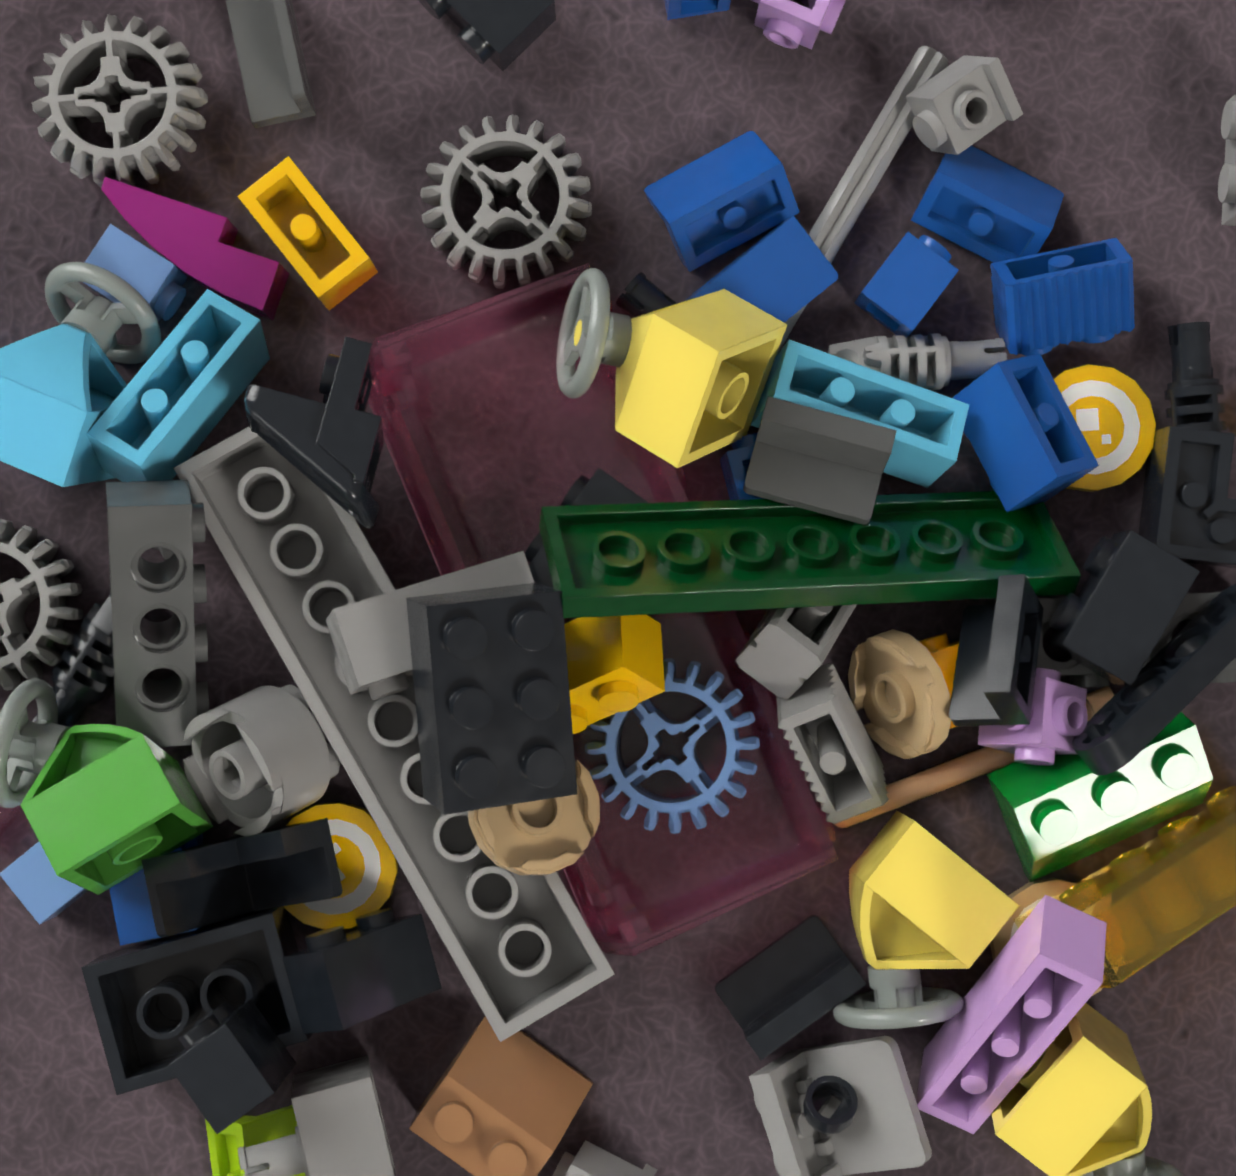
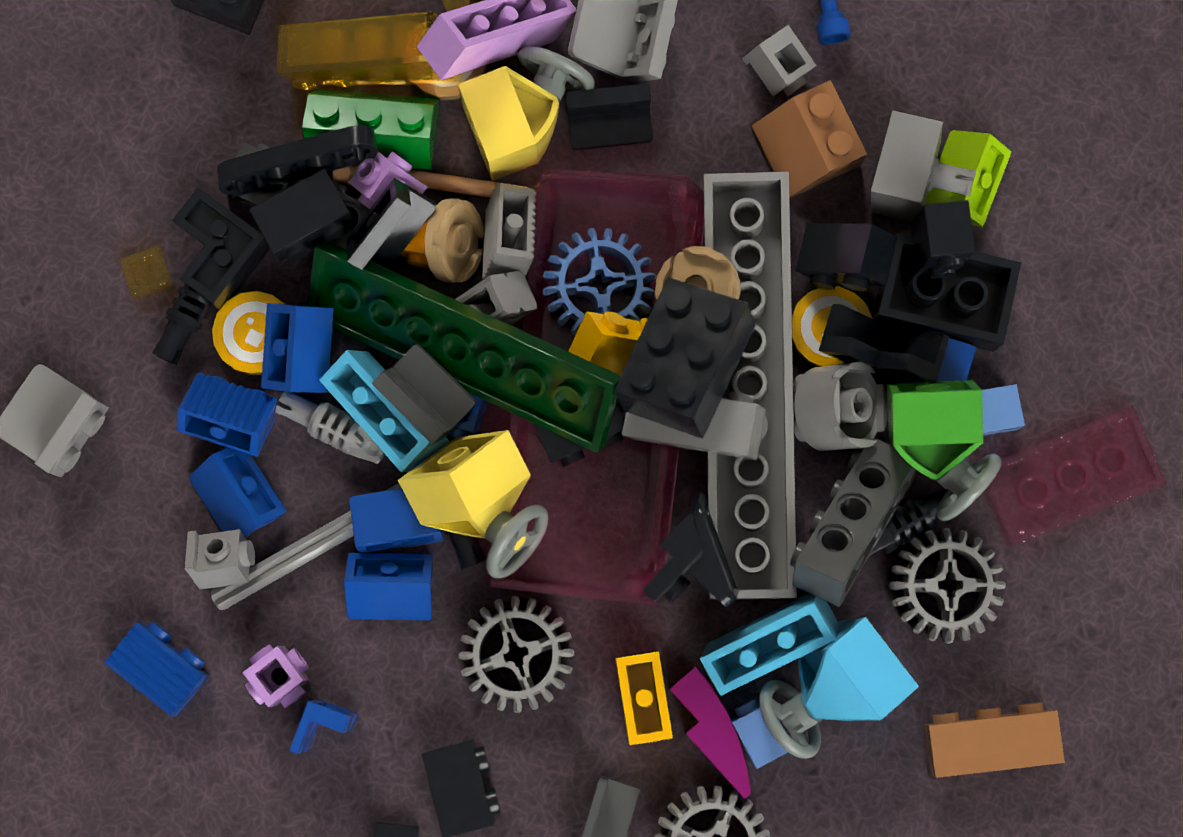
camera: 150 degrees left, 5 degrees down
black hinge [803,1076,858,1135] -> none
blue brick [854,232,959,338] -> none

